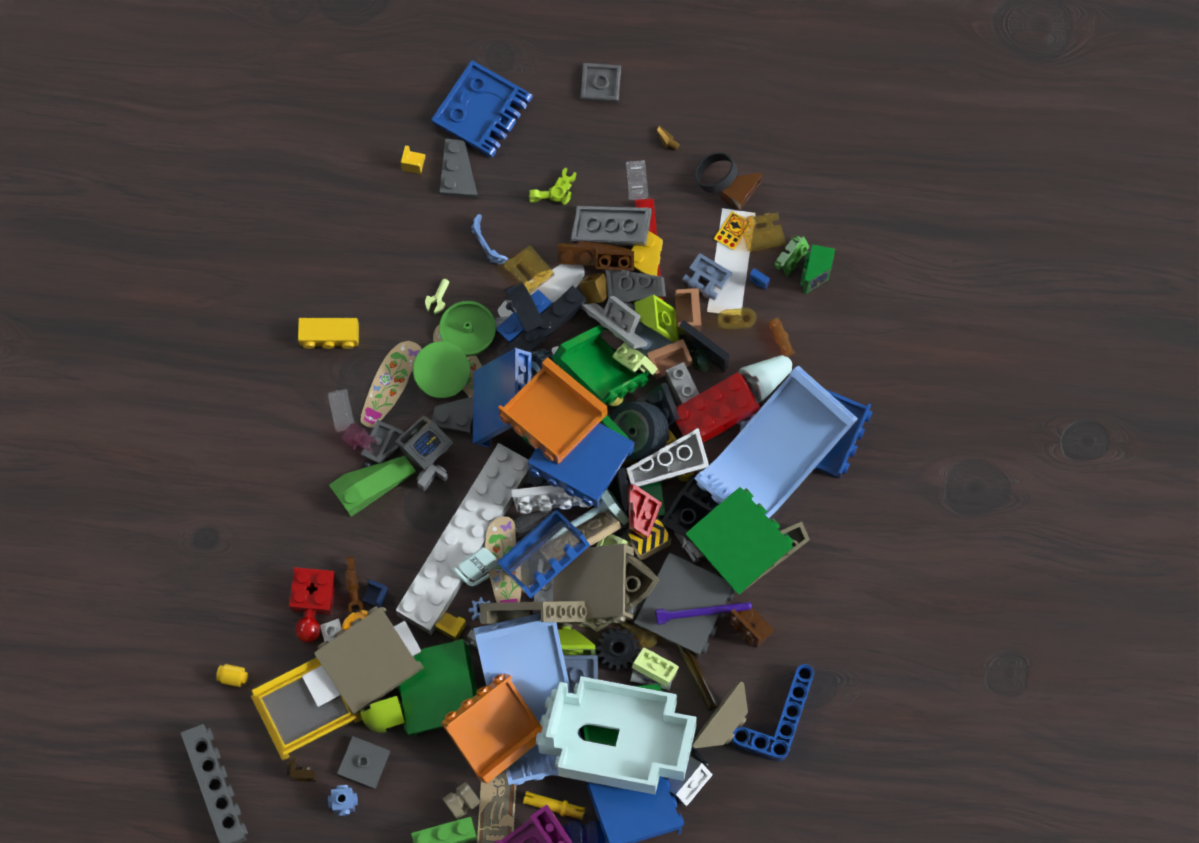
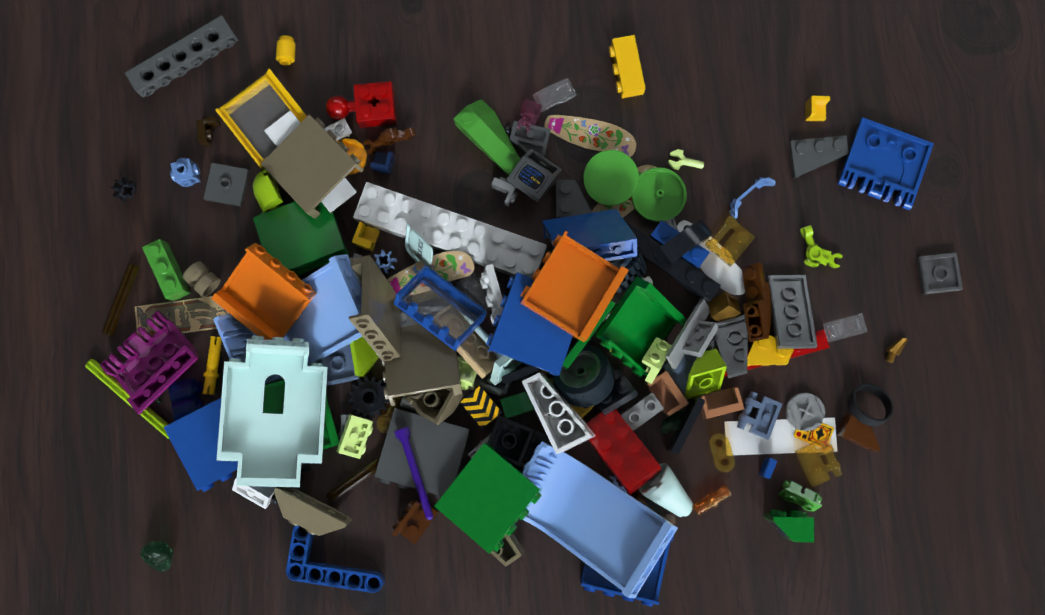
camera: 80 degrees right, 10 degrees up
wing [628,484,662,538] -> none
none -> light grey tile [785,392,825,431]

